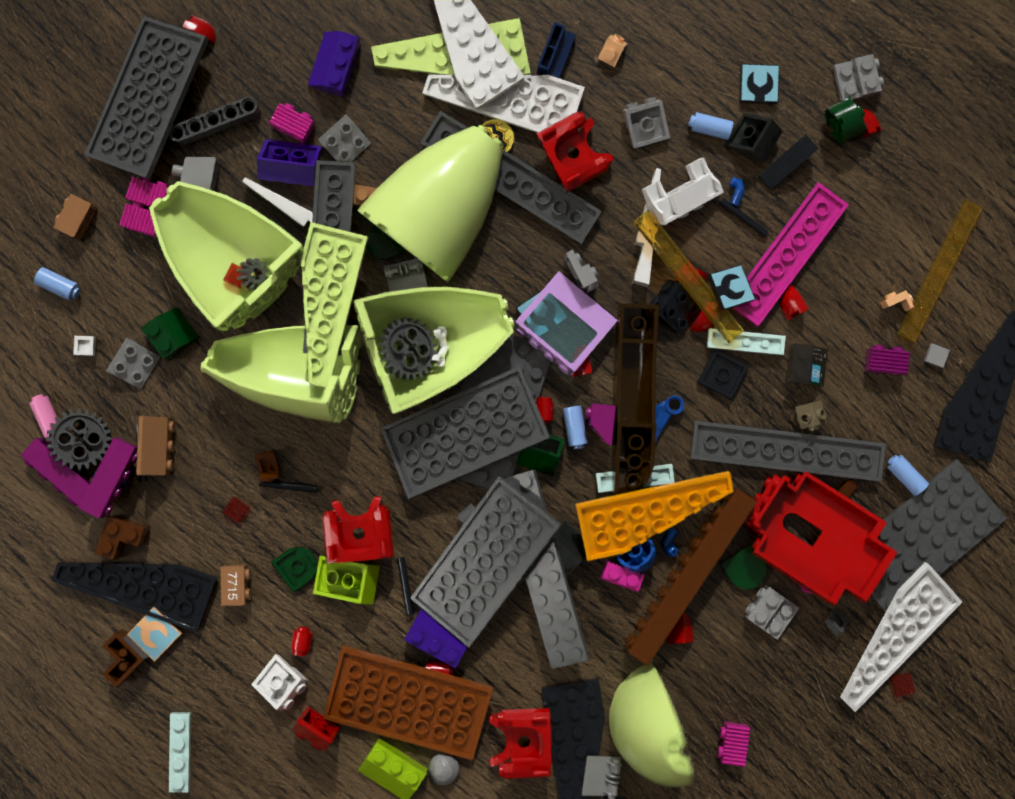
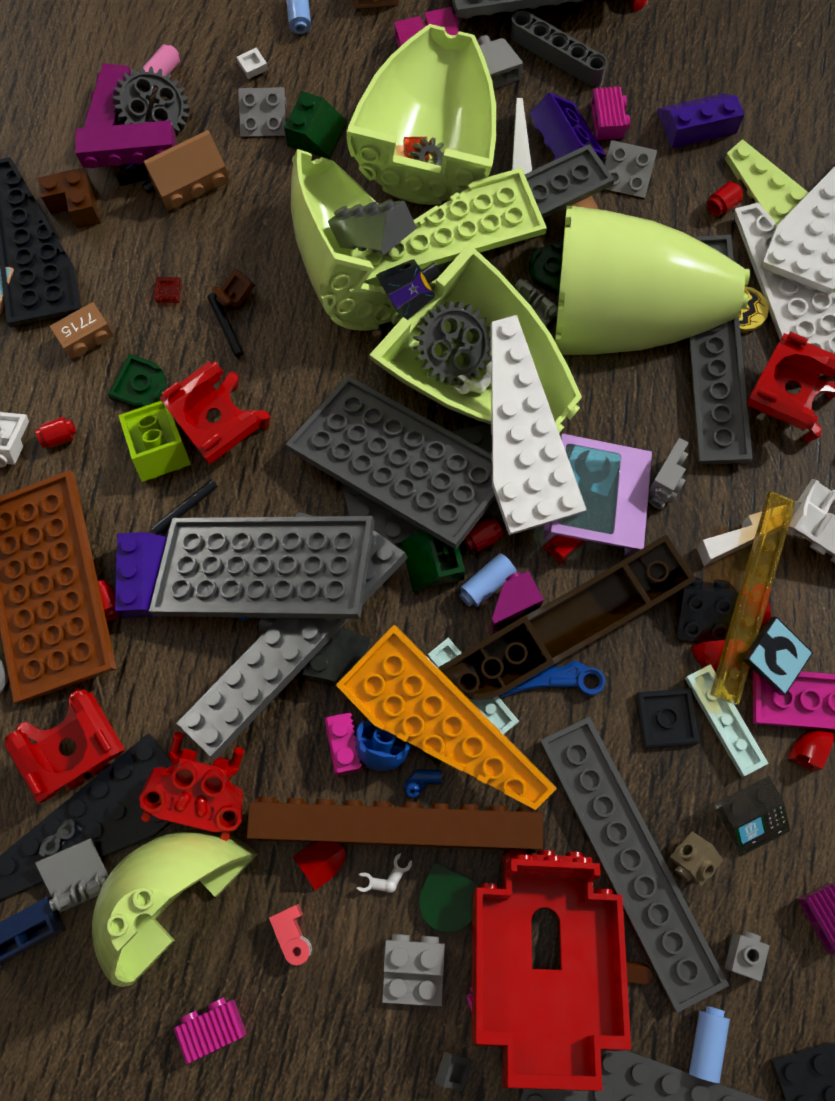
camera: 65 degrees right, 15 degrees down
none -> dark grey piece [39,818,75,856]
none -> red piece [139,732,244,841]
none -> coral leg [269,904,312,965]
none -> dark grey wedge [327,199,417,255]
none -> white arm [357,853,412,893]
none -> torso [376,259,441,320]
none -> white wing [490,315,586,535]
none -> red brick [707,182,743,216]
none -> light grey brick [724,931,770,981]

